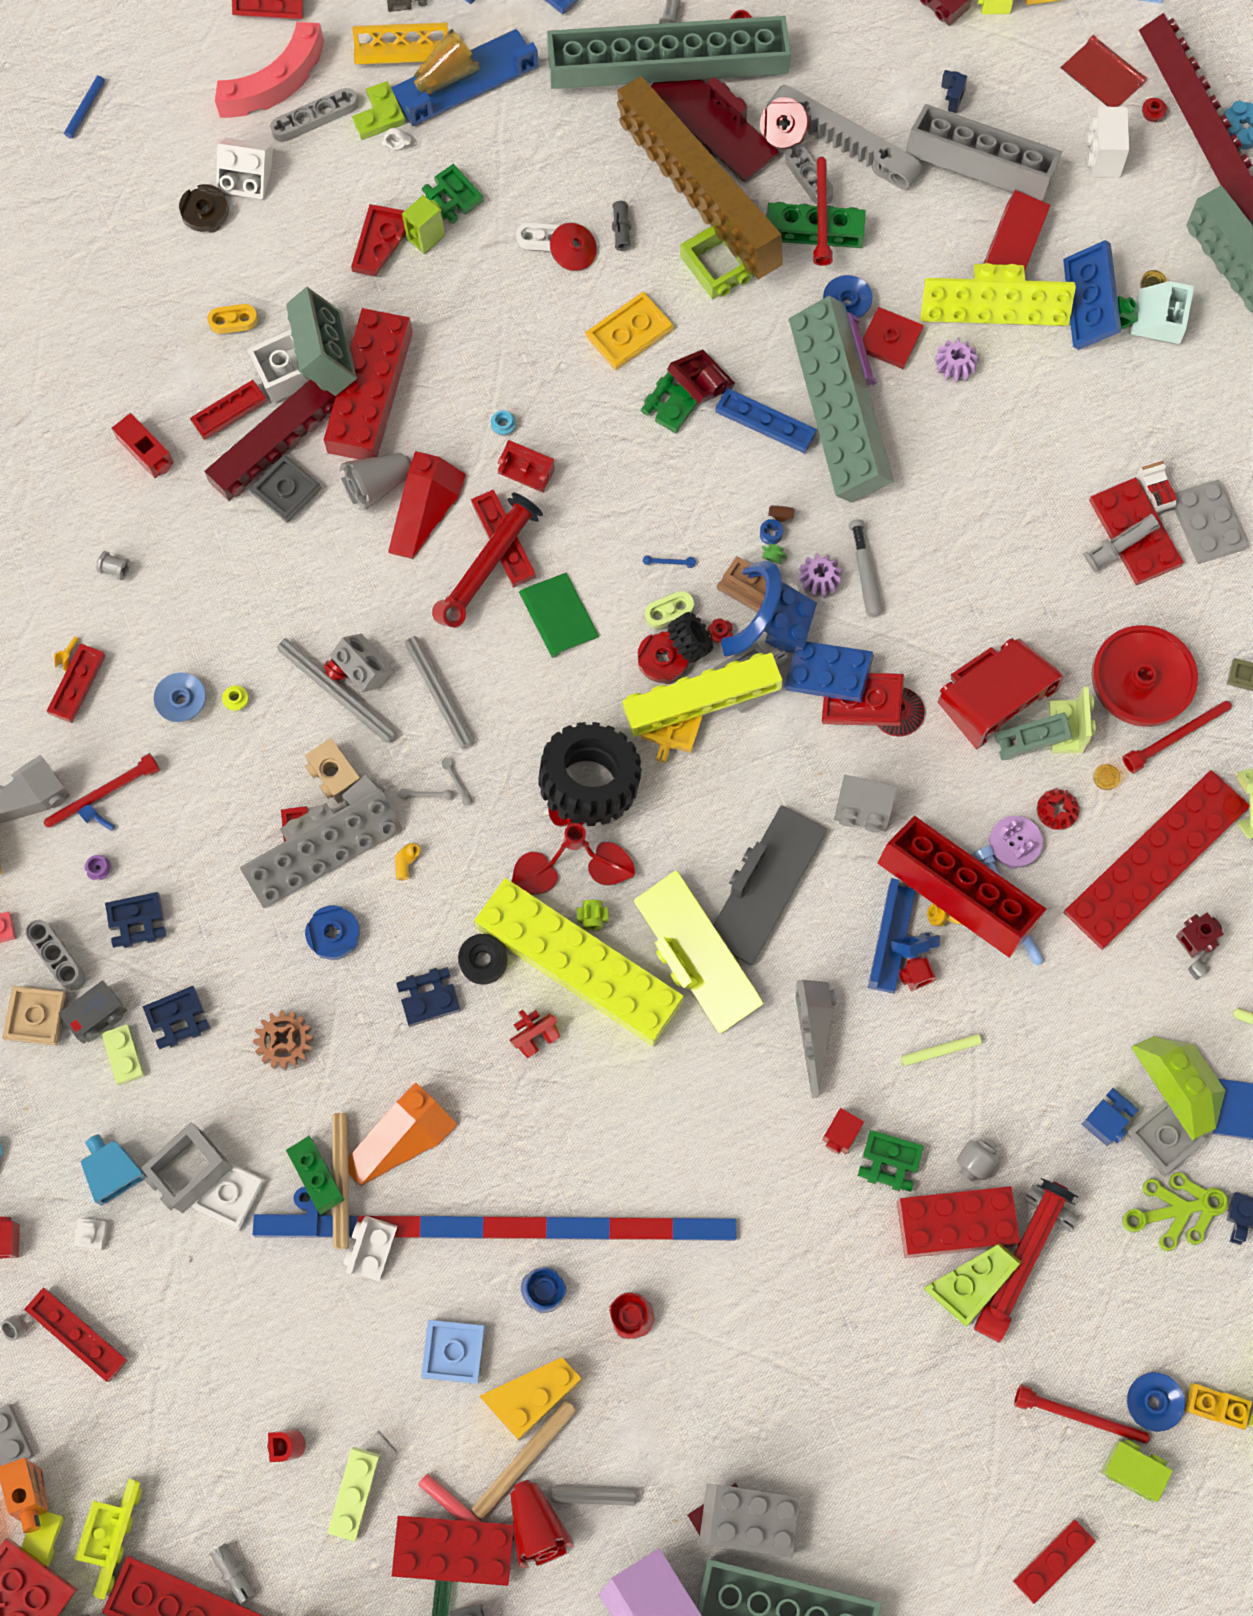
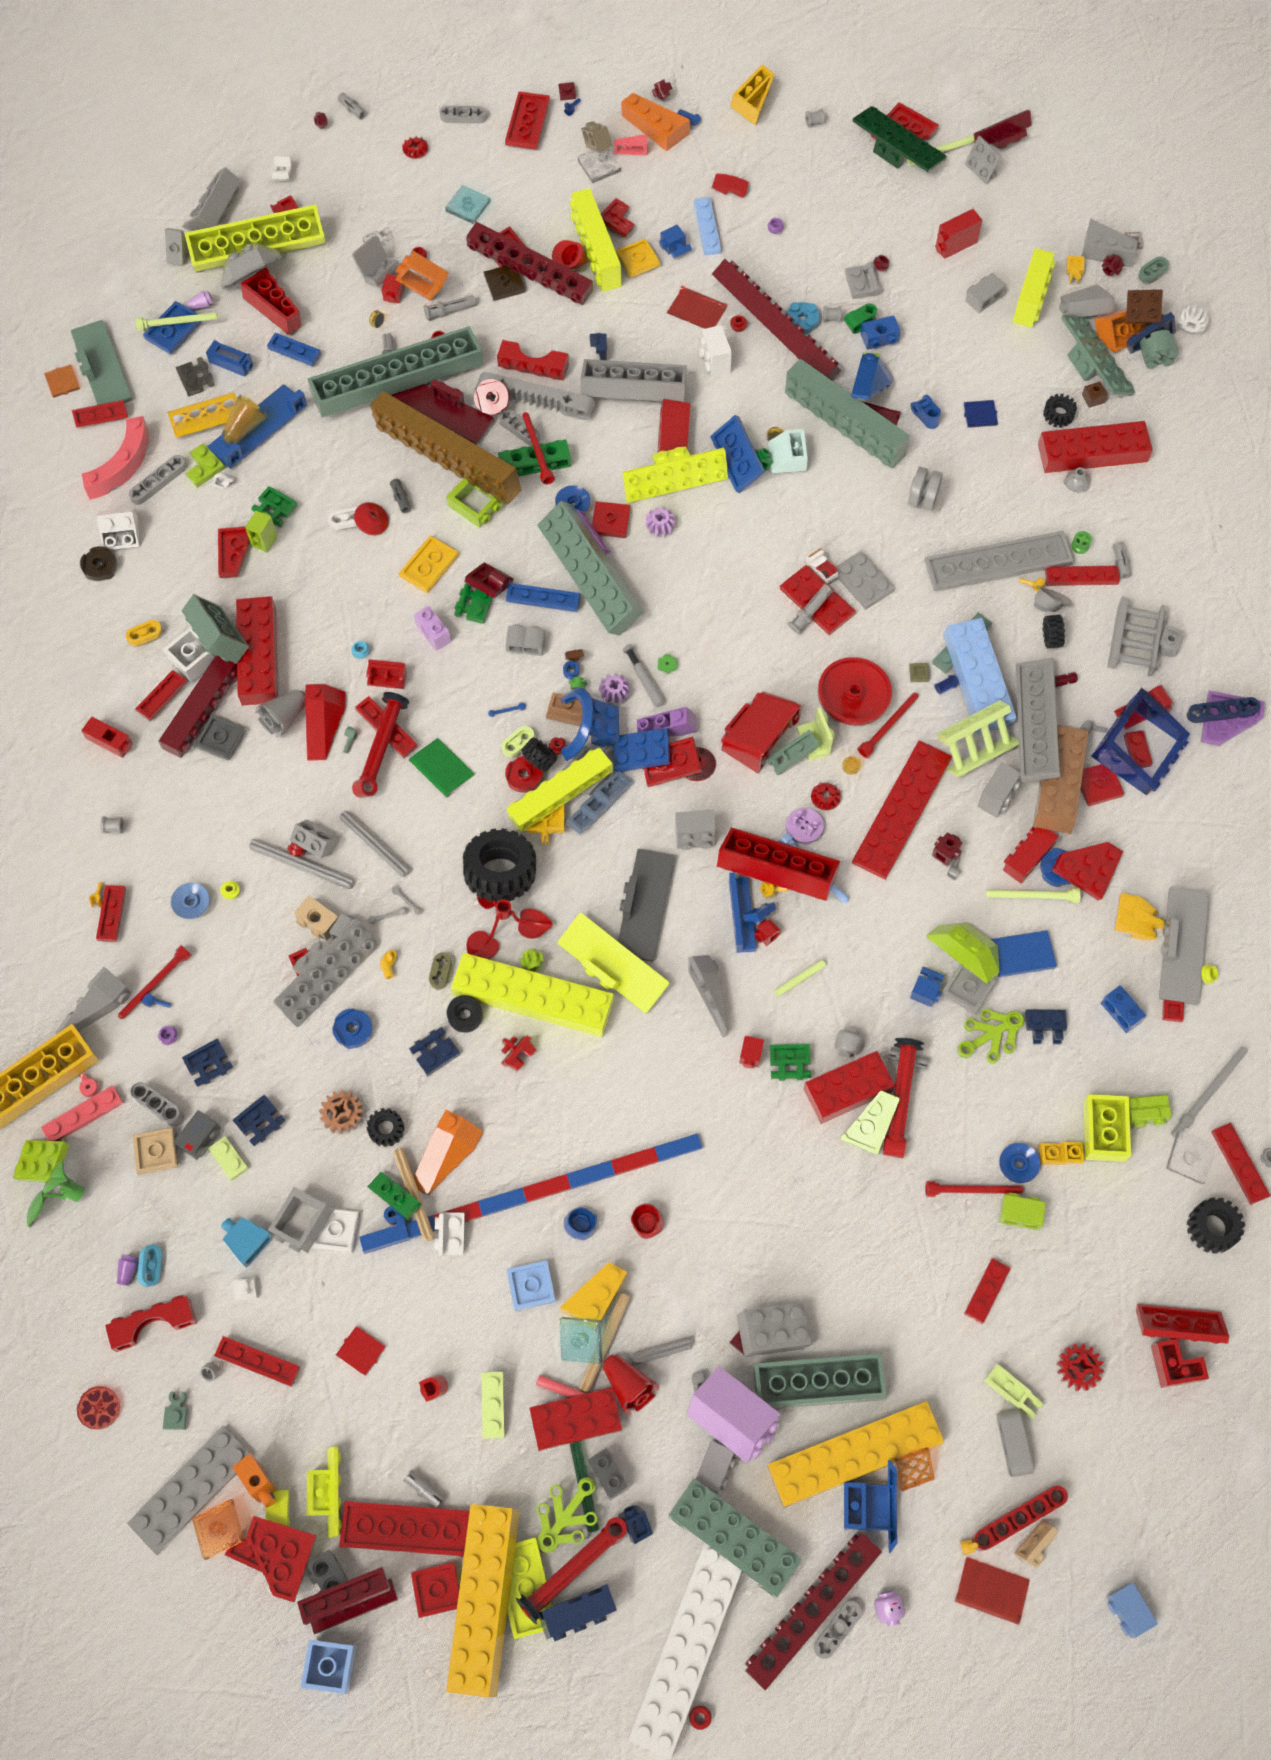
camera: 20 degrees left, 5 degrees down
none -> red piece [336,1326,386,1376]
none -> sand green hand [343,726,358,754]
none -> black tyre [366,1108,405,1147]
none -> lavender brick [414,606,451,651]
none -> olive beam [429,952,452,990]
none -> red arch [497,340,569,381]
none -> light grey brick [505,624,545,656]
none -> clear light blue plate [559,1317,603,1364]
none -> sand blue slope [566,771,633,835]
none -> medium lavender slope [637,707,697,736]
none -> bright green plant [657,654,678,673]
none -> light grey hand [692,1372,705,1393]

